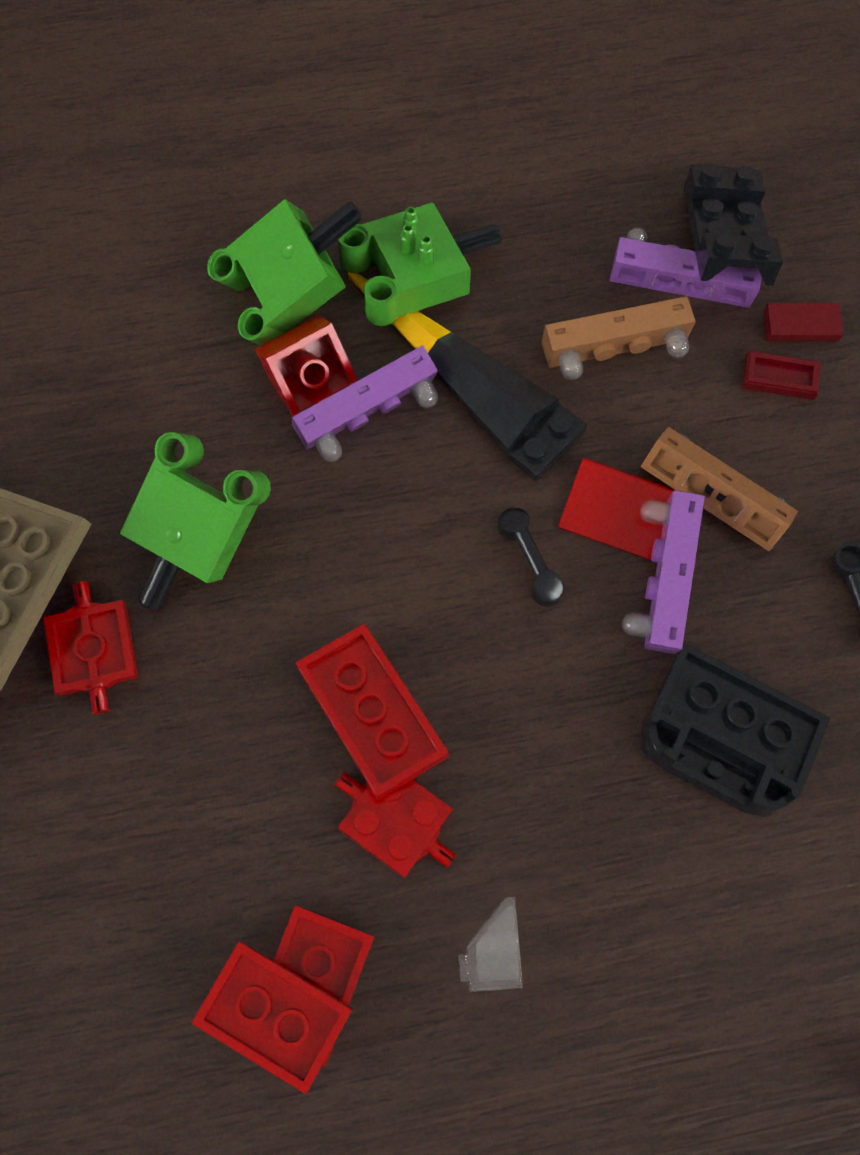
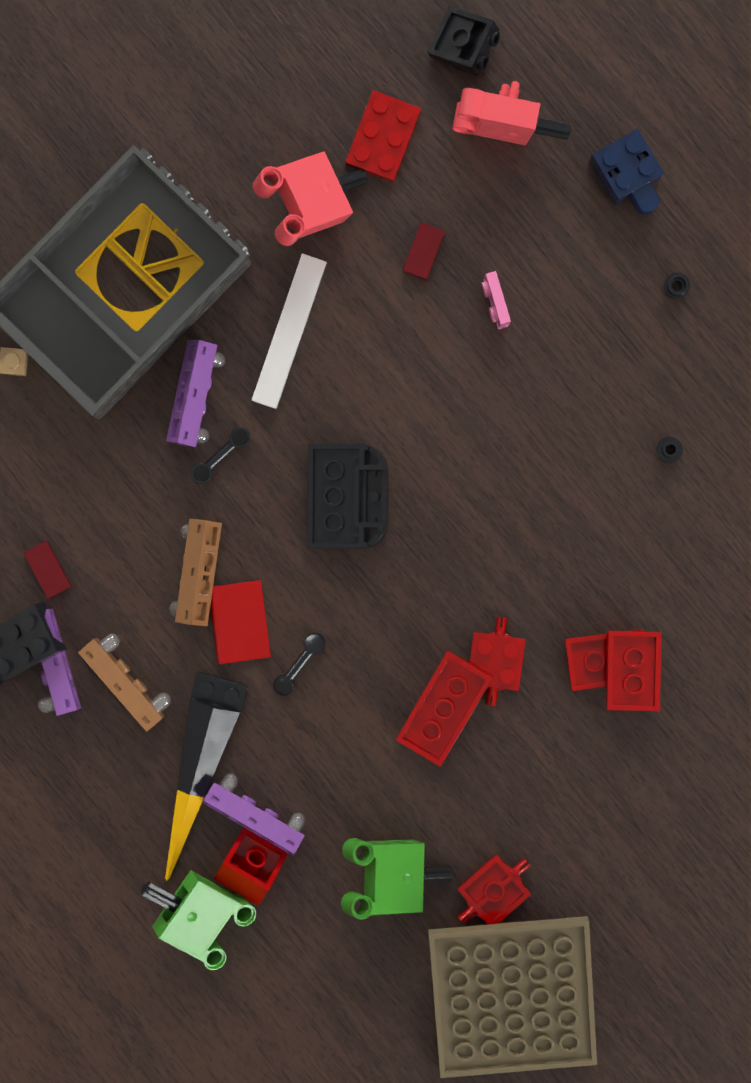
camera: 115 degrees left, 15 degrees up
bright green piece [338,202,502,326] -> none
clear slope [458,897,523,992] -> none
medium lavender piece [622,491,705,654] -> none
dark red tile [742,350,821,400] -> none

